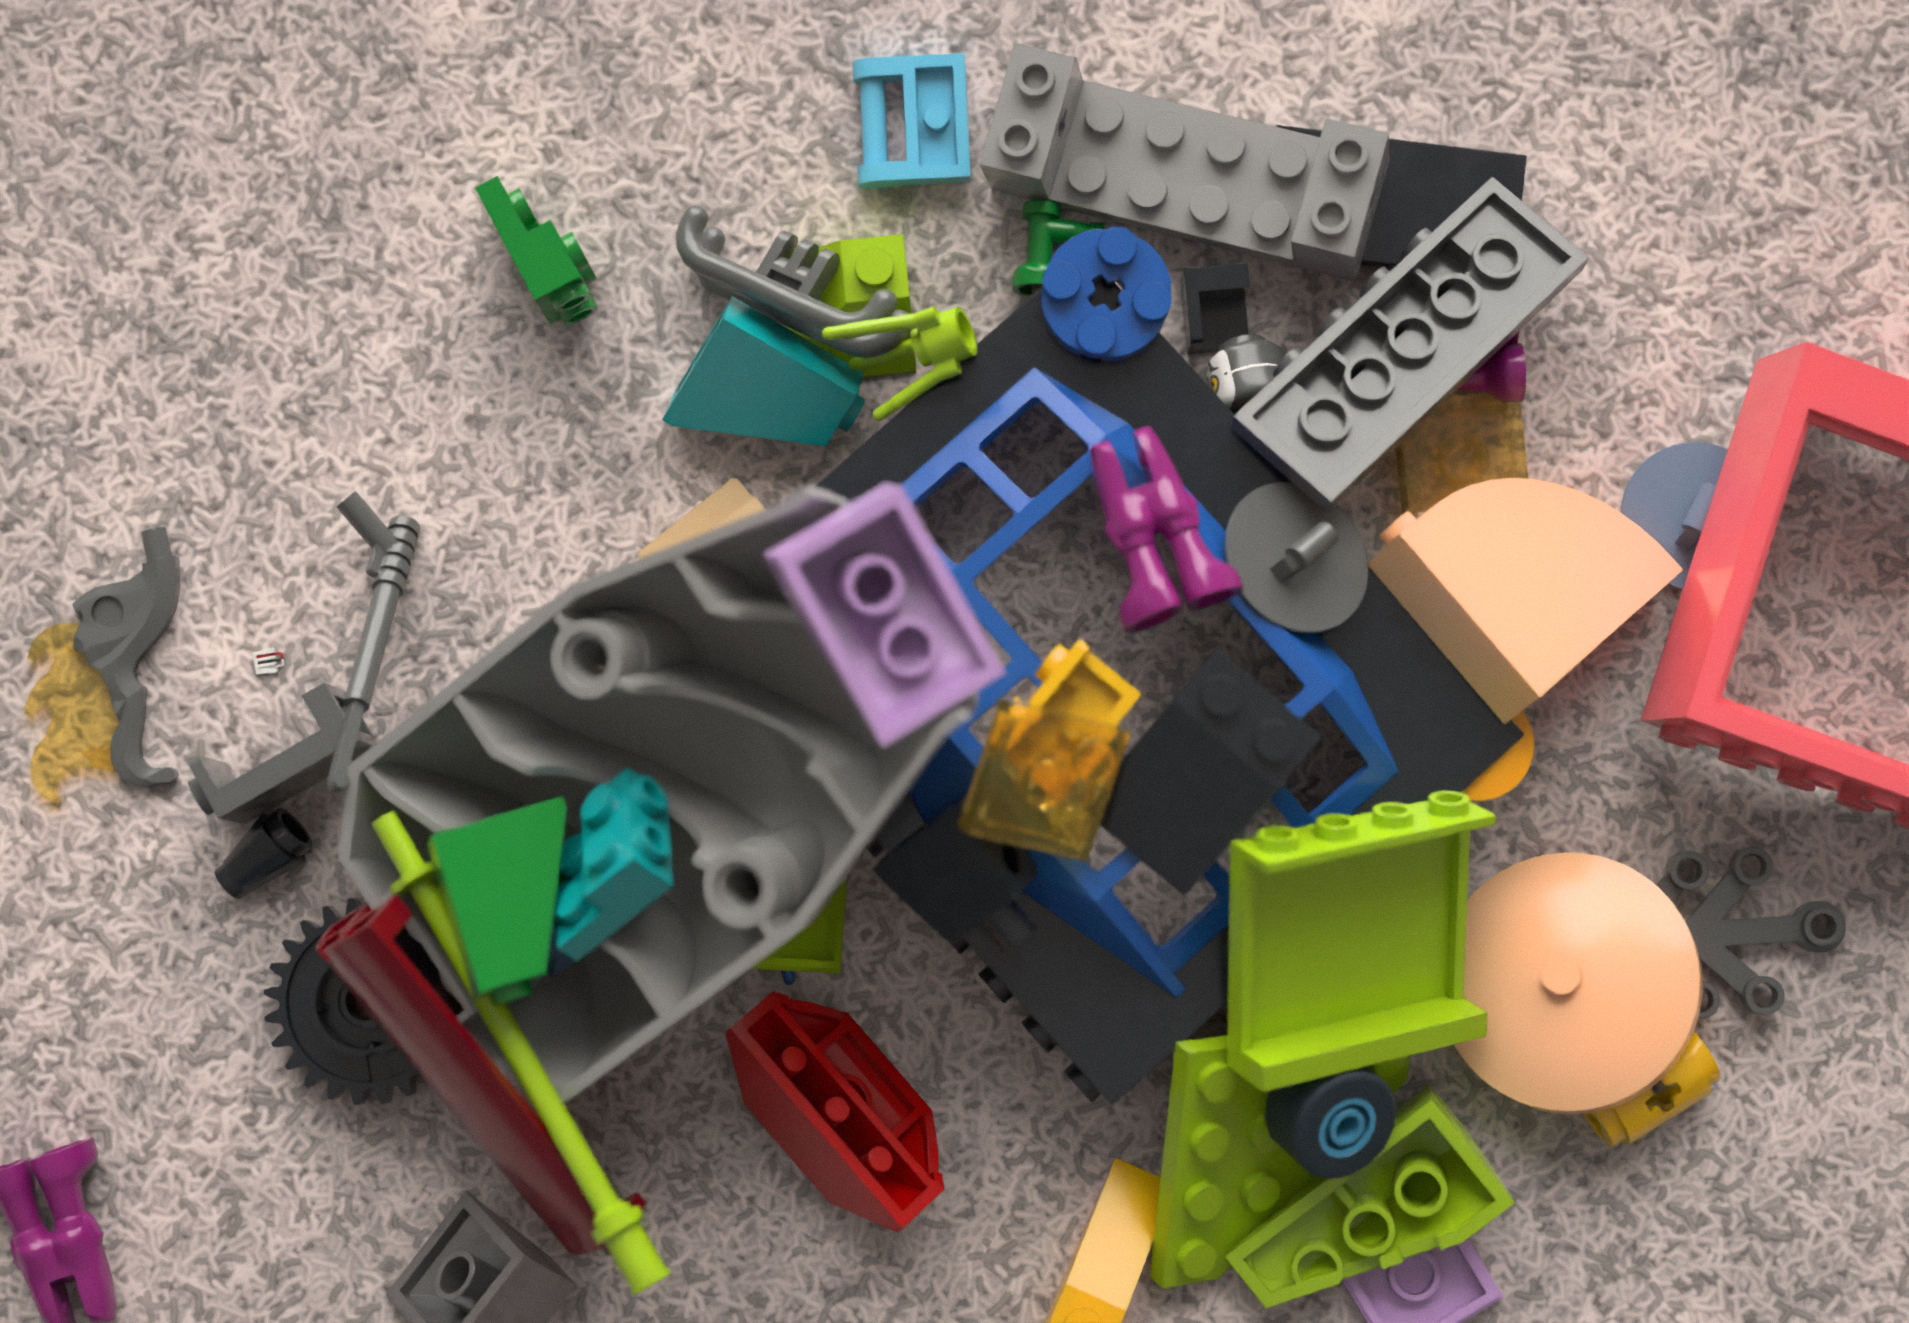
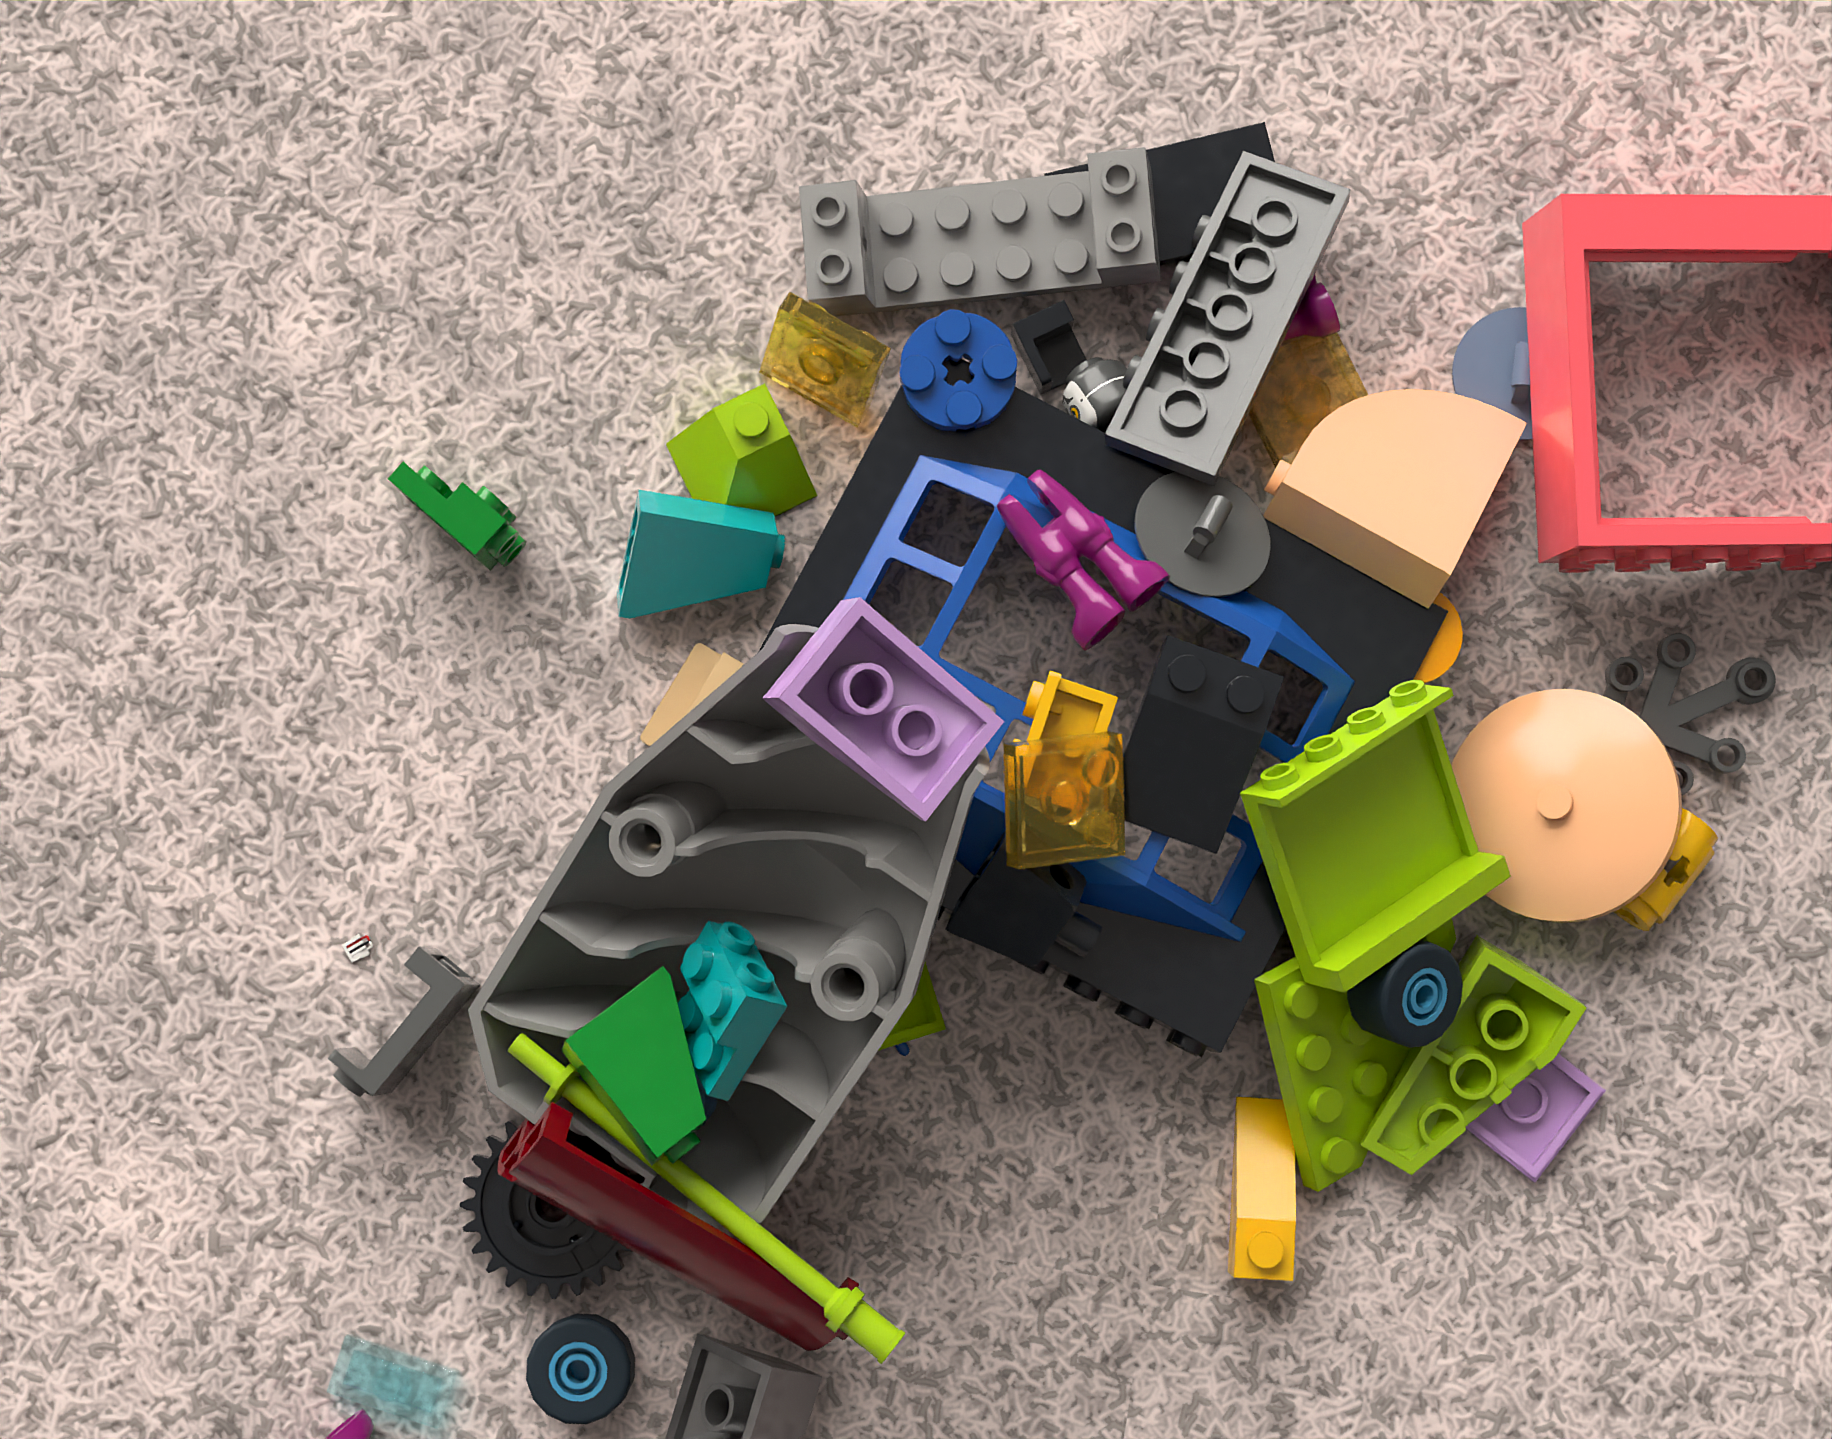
camera: 20 degrees left, 0 degrees up
piece [24,527,180,804] -> none
black cone [215,808,313,899] -> none
dark grey piece [327,491,420,793] -> none
dark grey piece [676,205,910,359] -> none
red wedge [725,991,945,1233] -> none
lime plant [822,306,977,421] -> none
medium azure plate [852,53,971,189] -> none
green piece [1012,200,1105,296] -> none
none -> clear light blue plate [327,1334,459,1429]
none -> black wheel [526,1313,636,1425]
none -> clear yellow plate [759,292,891,428]

